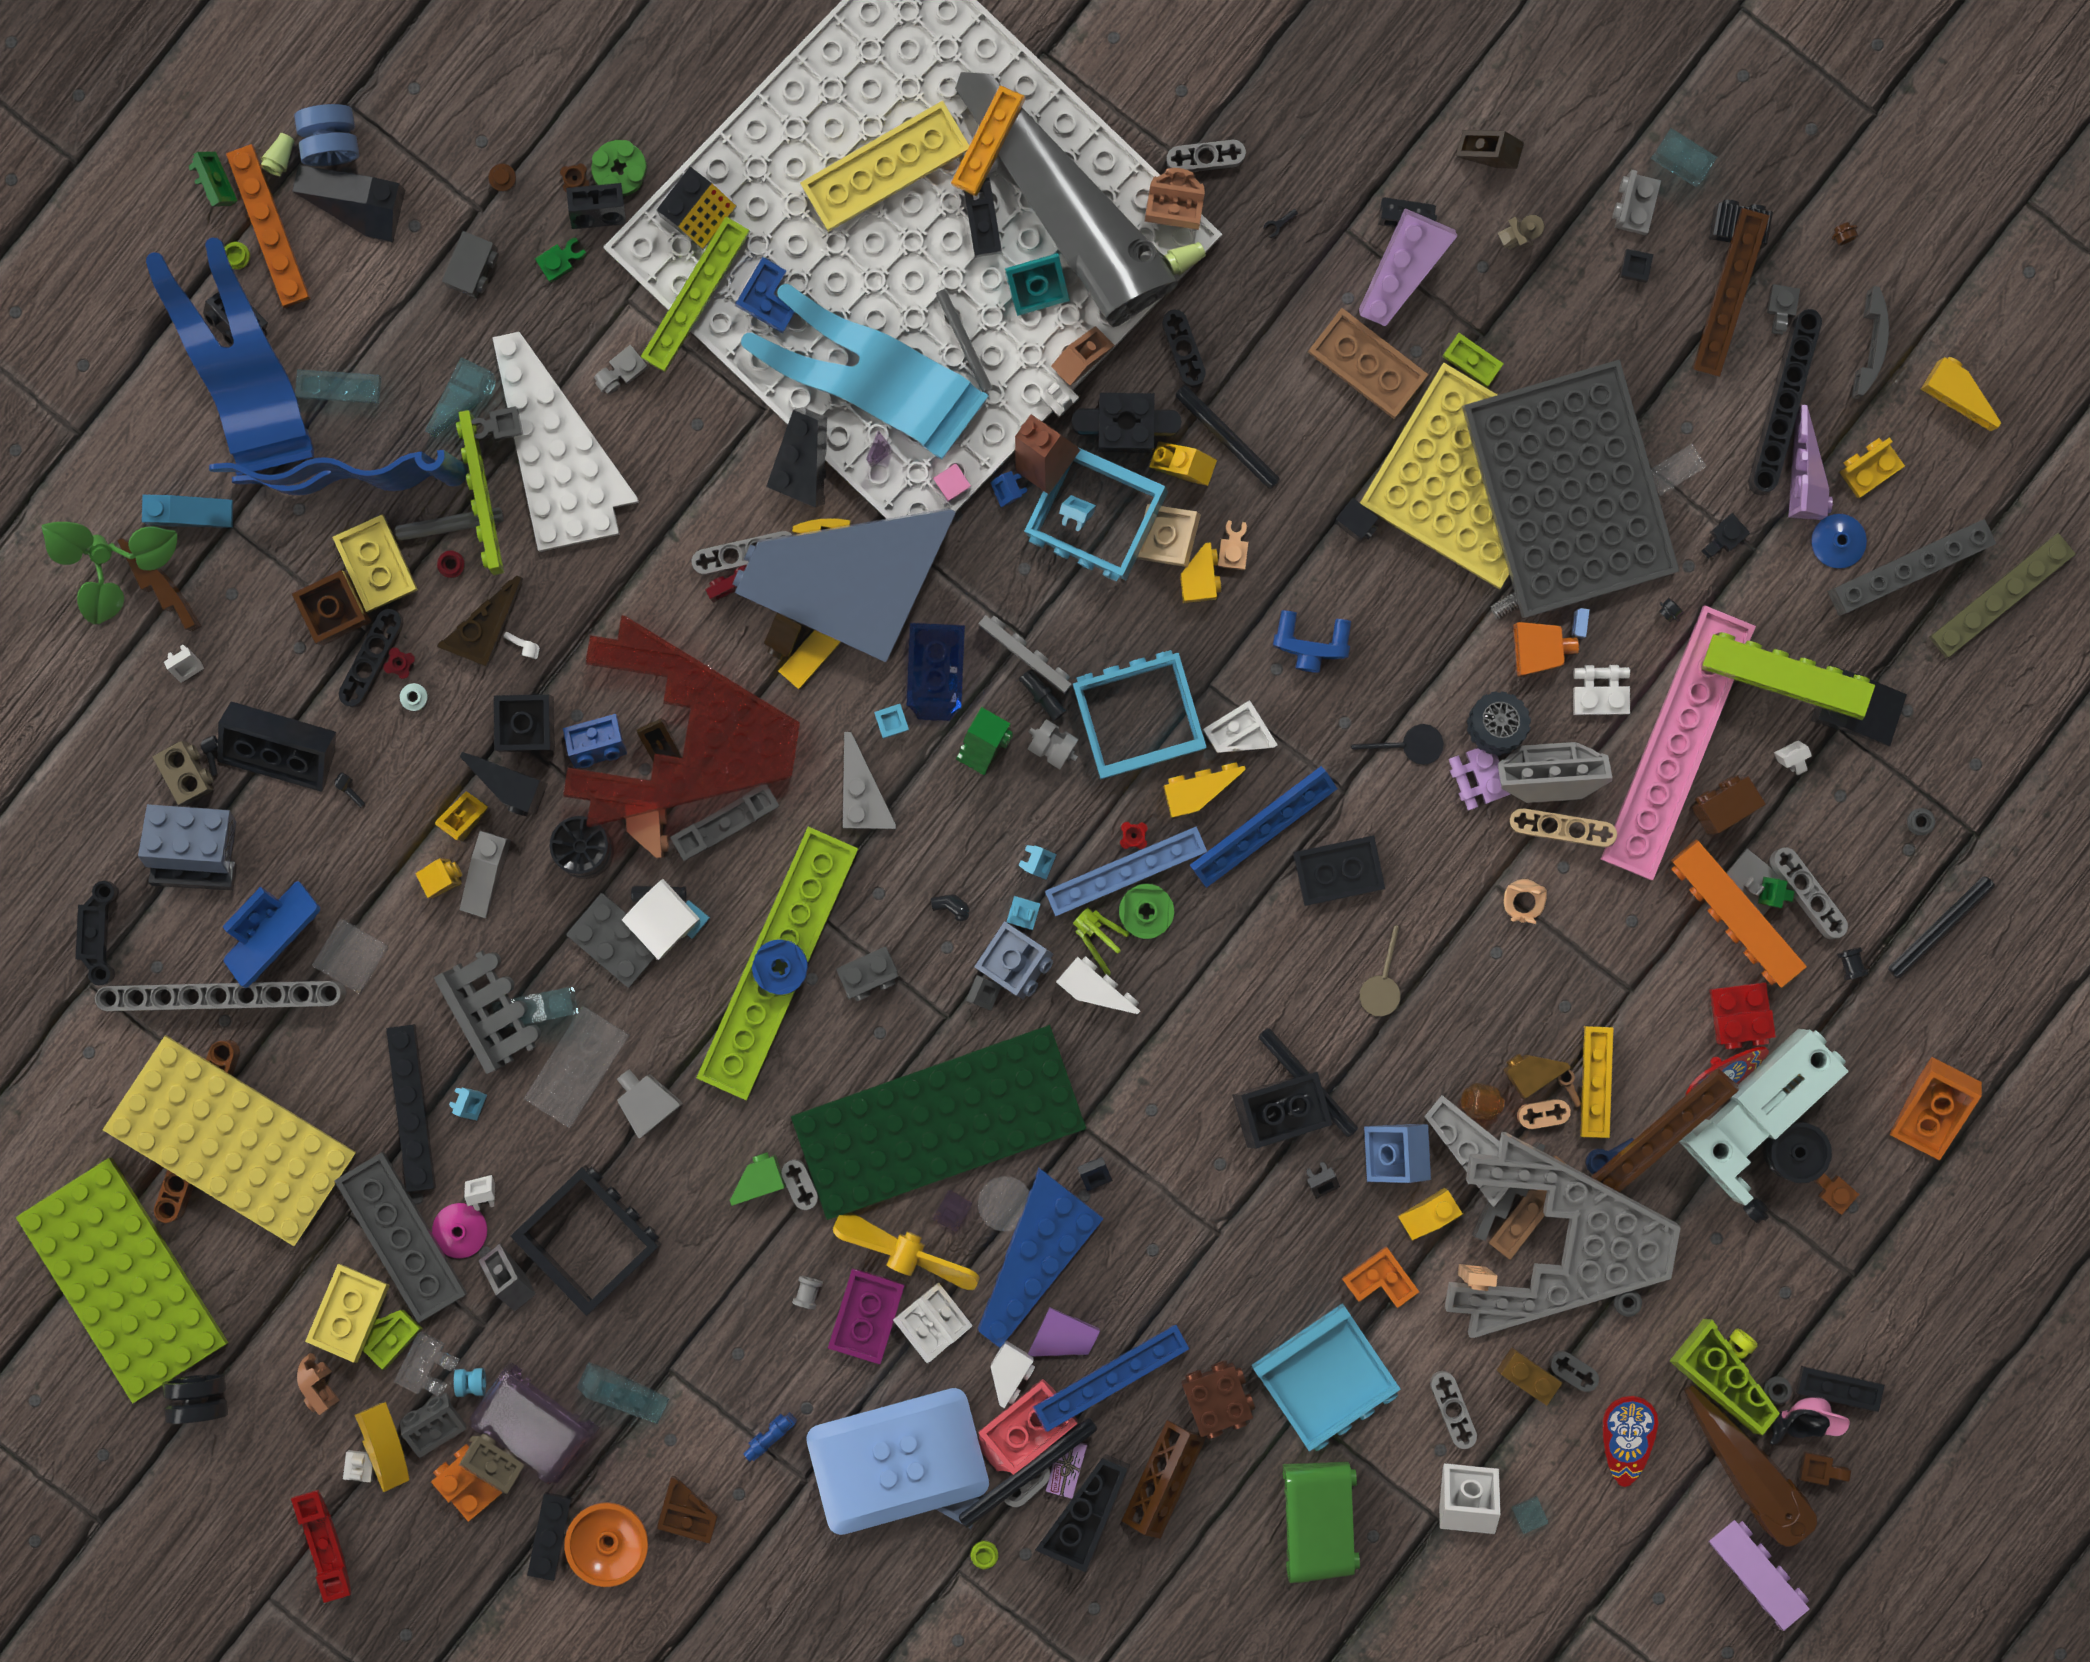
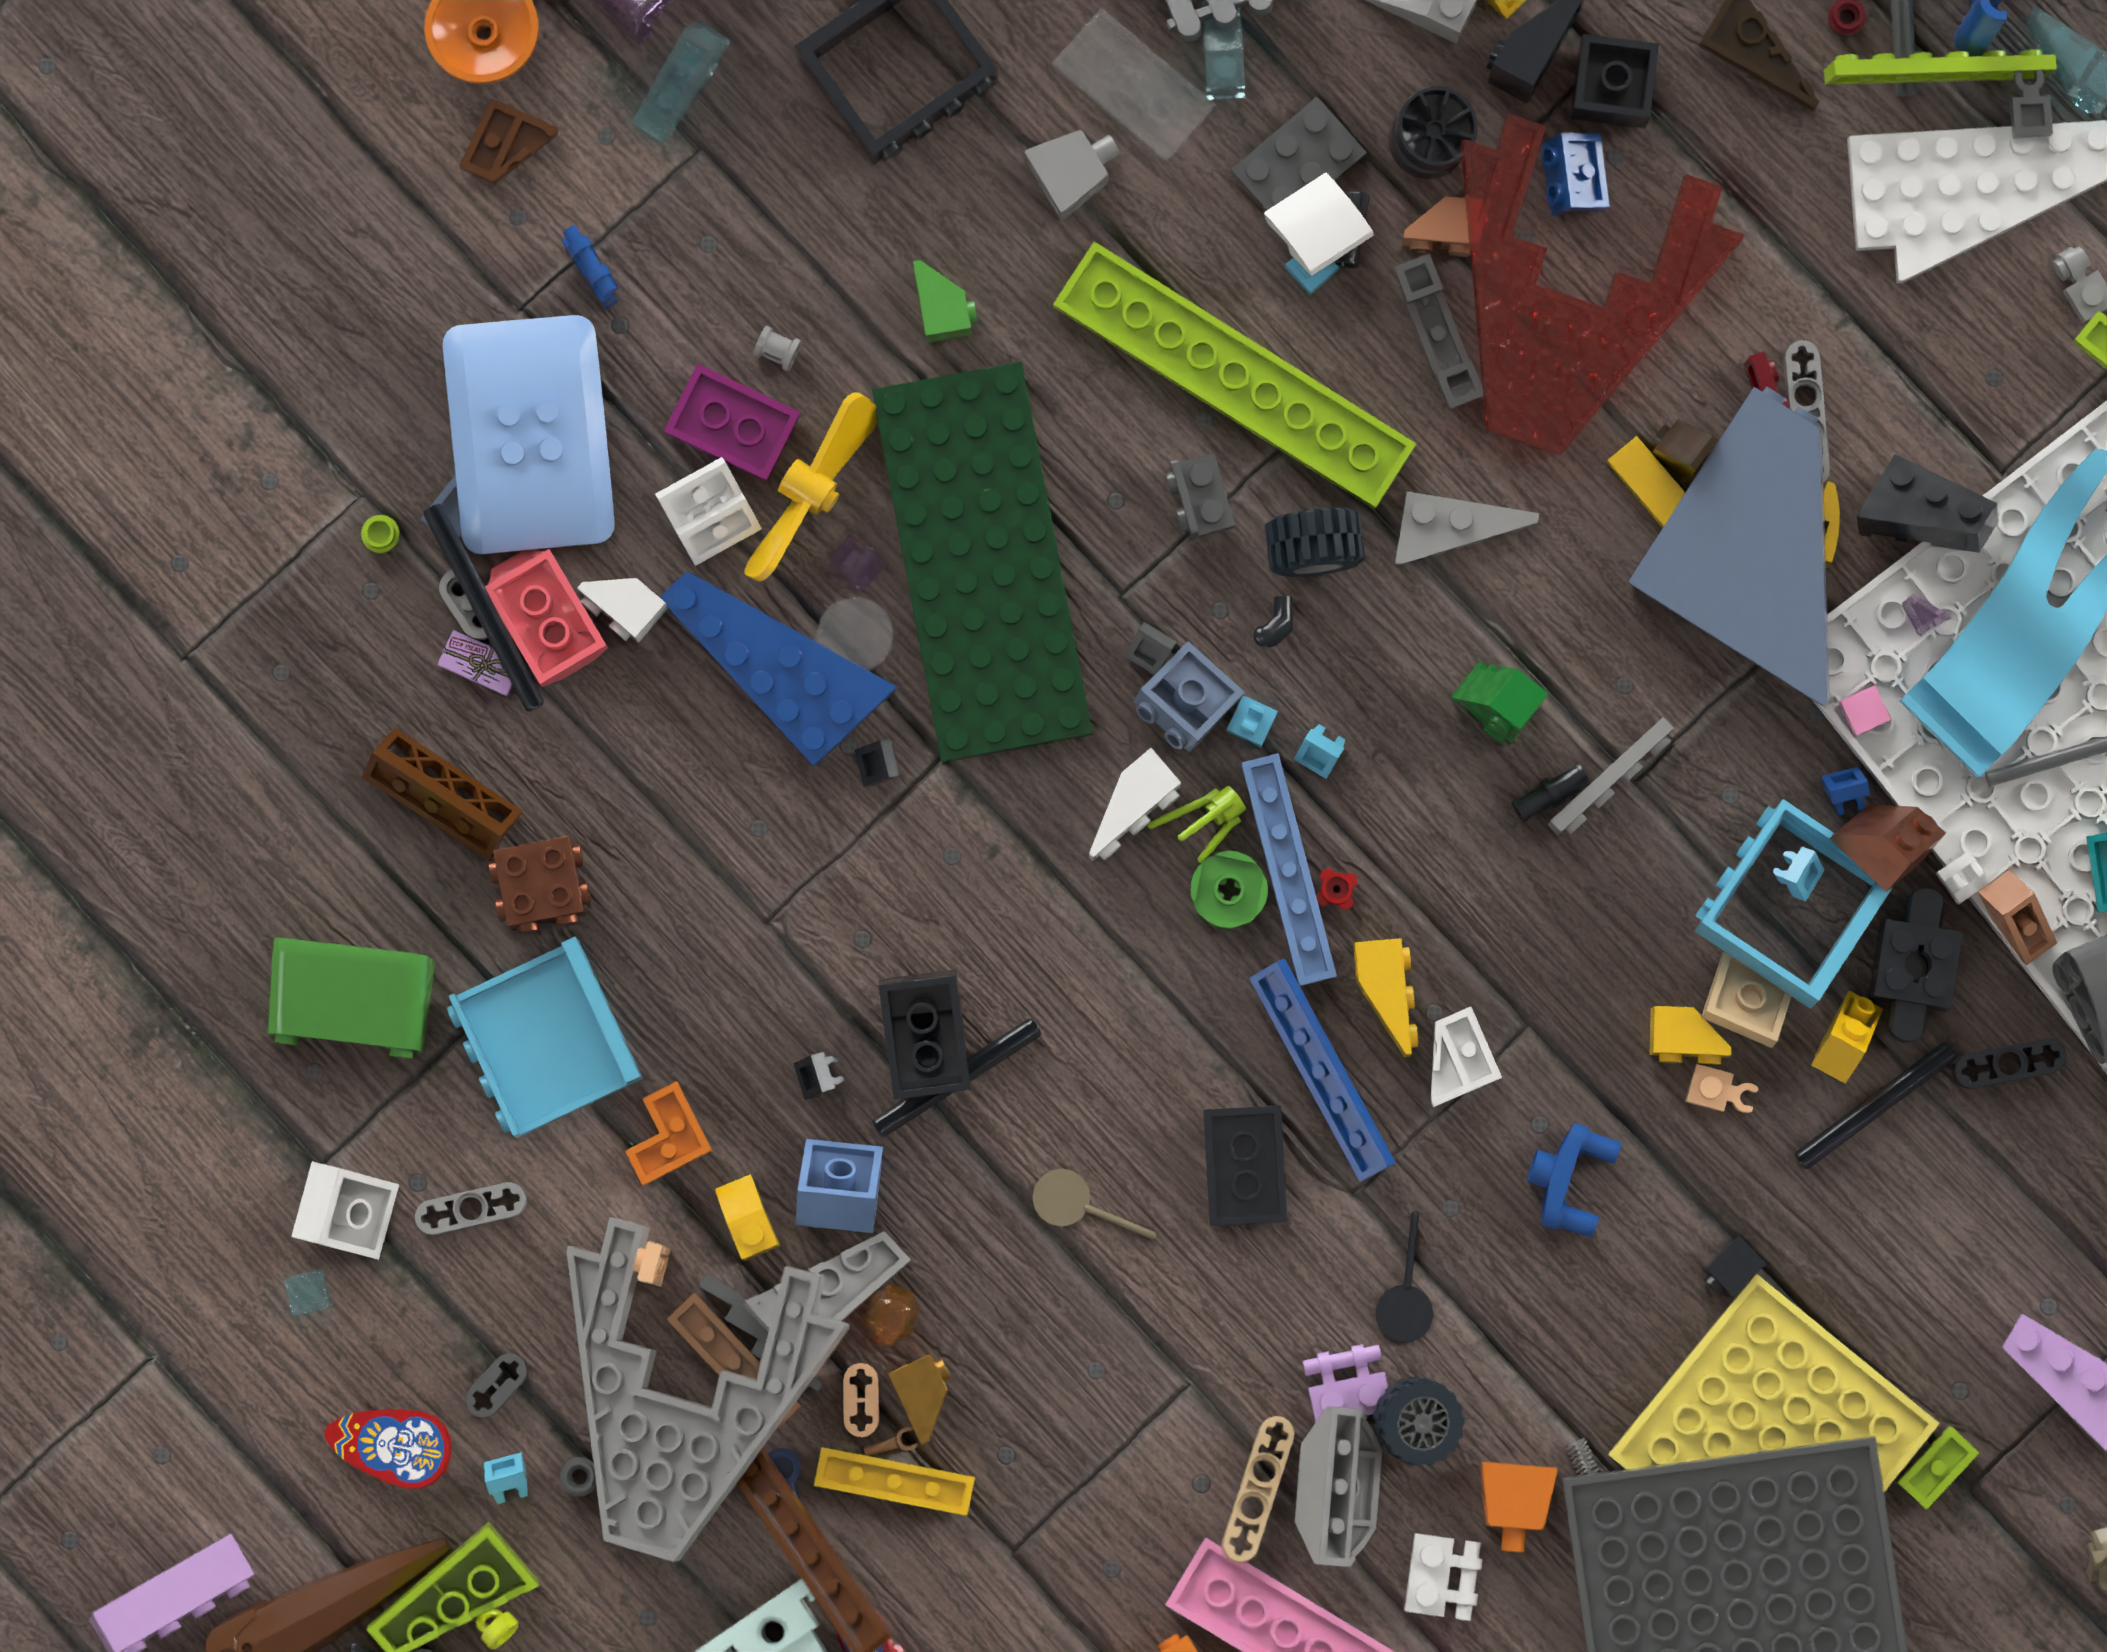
camera: 100 degrees right, 5 degrees down
white hand [504,632,540,659] -> none
dark brown slope [636,718,683,770] -> none
blue plate [752,939,808,995] -> none
light grey beam [781,1159,819,1210] -> none
medium azure tile [874,704,909,739] -> none
clear blue slope [906,623,965,721] -> none
light grey wheel [1028,719,1079,769] -> none
medium lavender slope [1028,1307,1100,1356] -> none
blue plate [1032,1325,1189,1432] -> none
black wedge [1035,1454,1131,1572] -> none
medium azure window [1073,650,1206,780] -> none
medium nougat plate [1308,308,1429,419] -> none
pearl gold brick [1497,1348,1562,1406] -> none
light nougat piece [1504,879,1547,924] -> none
light blue tile [1571,608,1590,639] -> none
none -> medium azure tile [484,1452,528,1504]
none -> black wheel [1264,508,1365,577]

